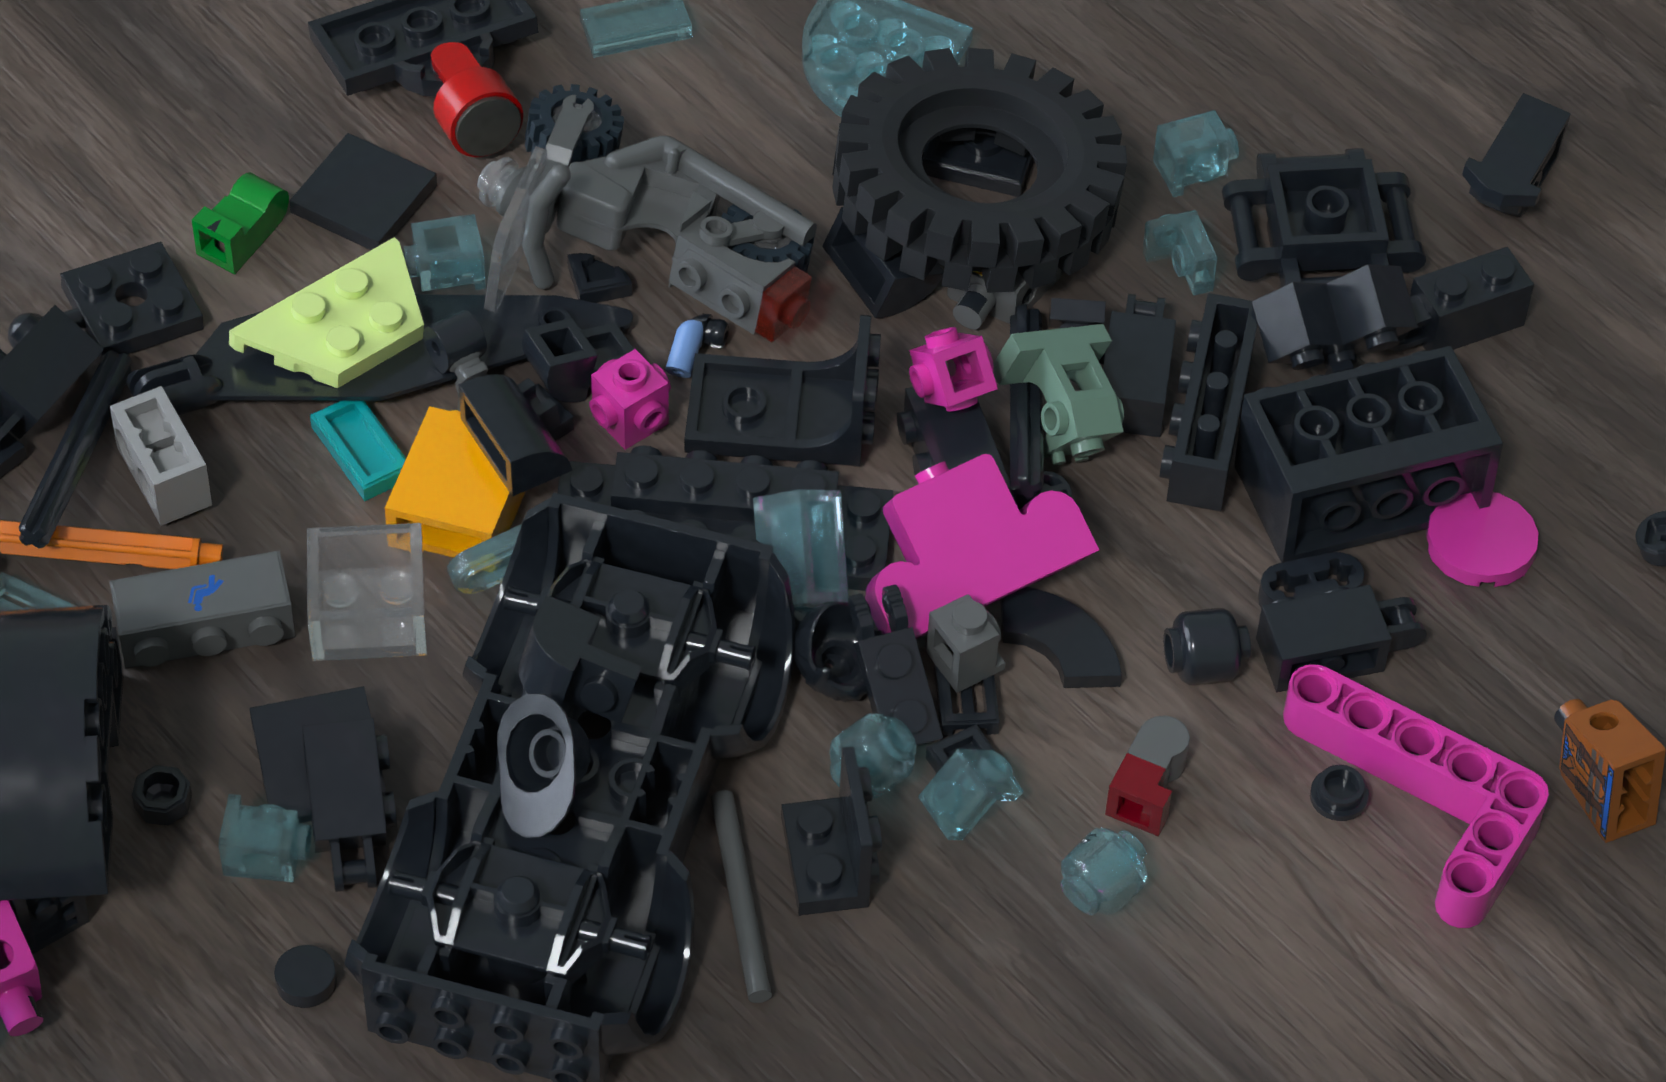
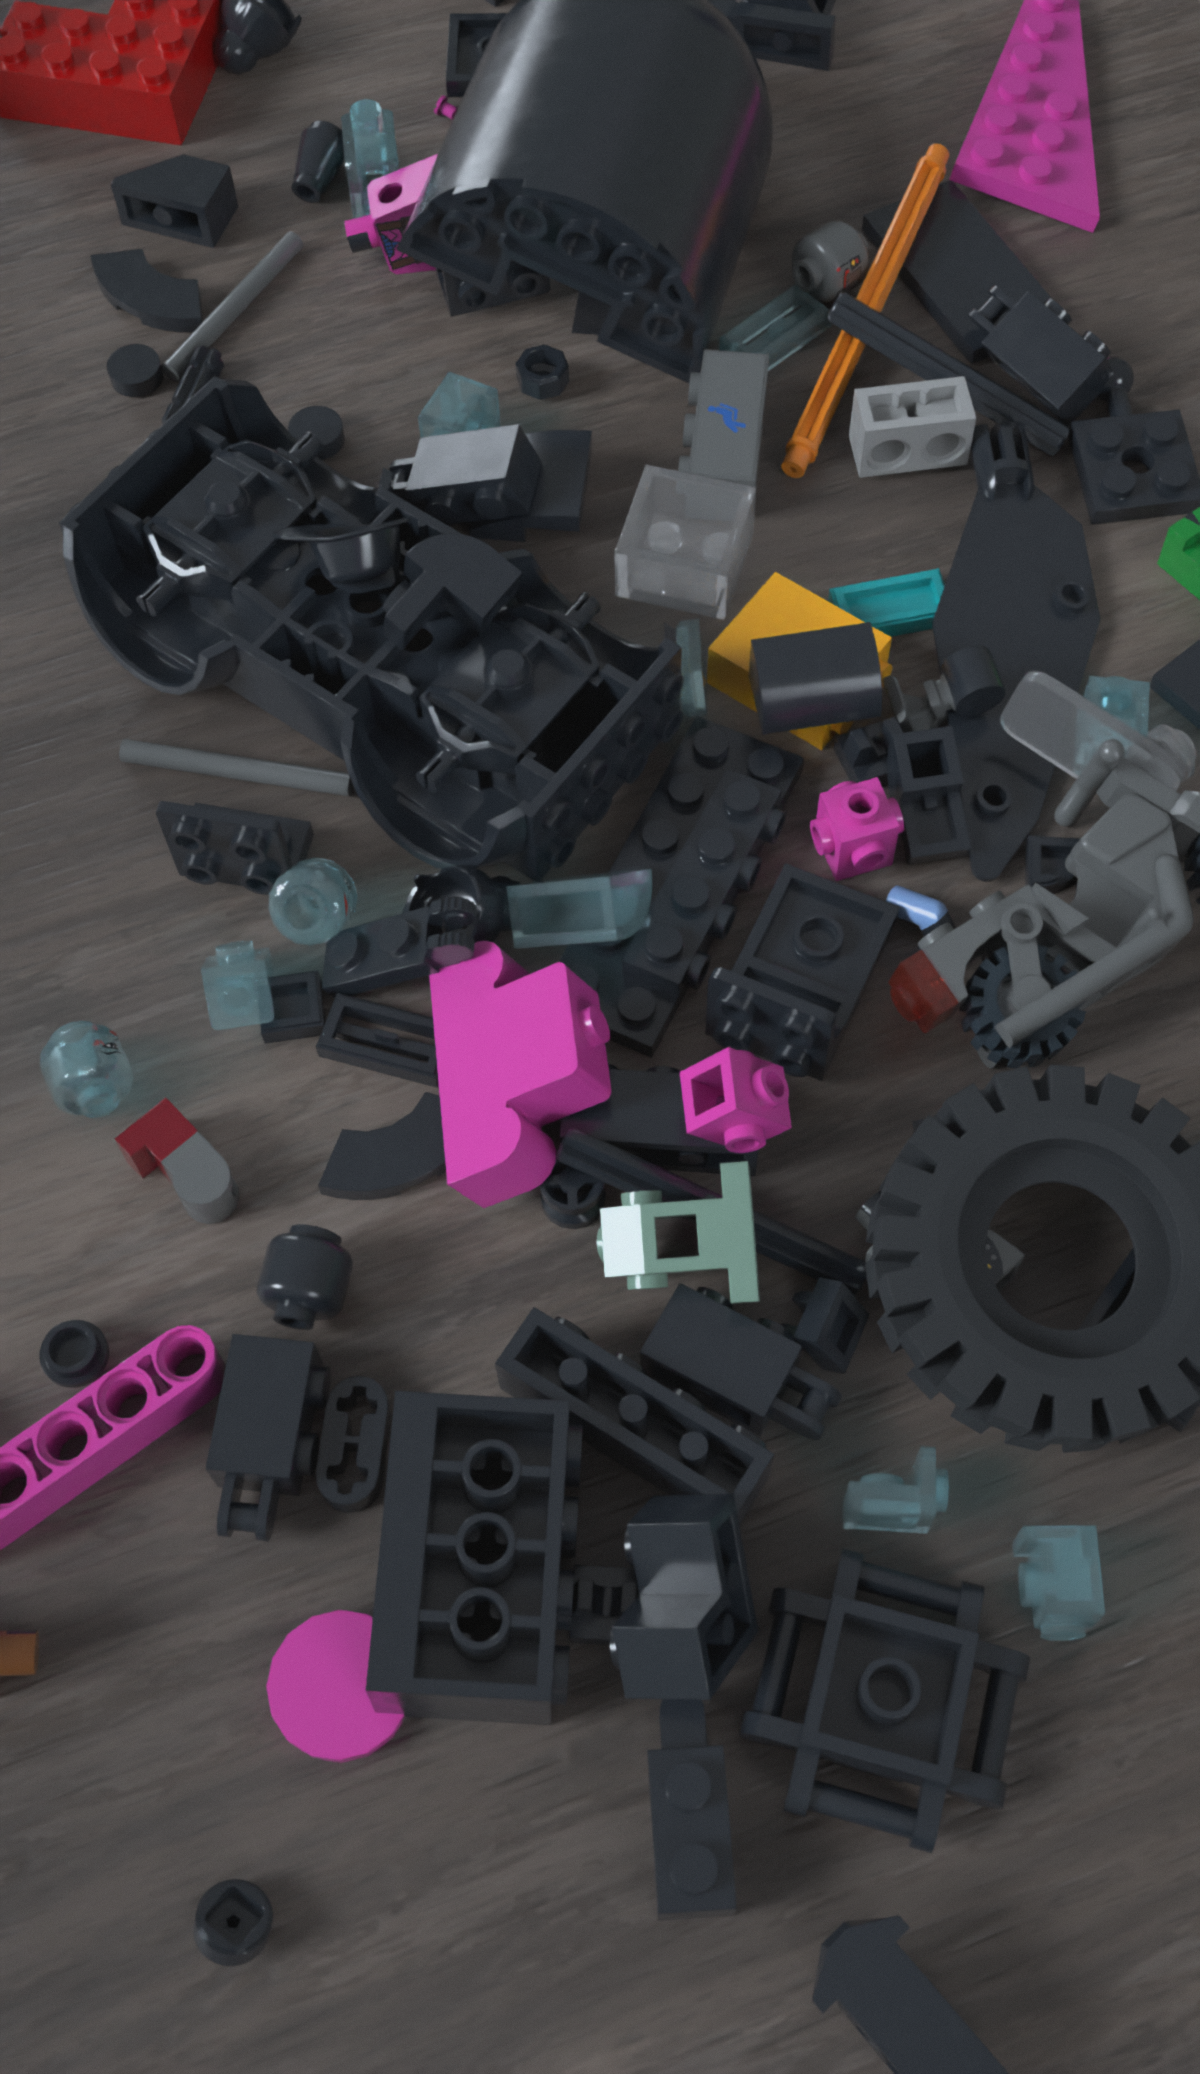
camera: 115 degrees right, 10 degrees up
yellowish green wing [229,237,424,388] -> none
dark grey brick [926,594,1006,693] -> none

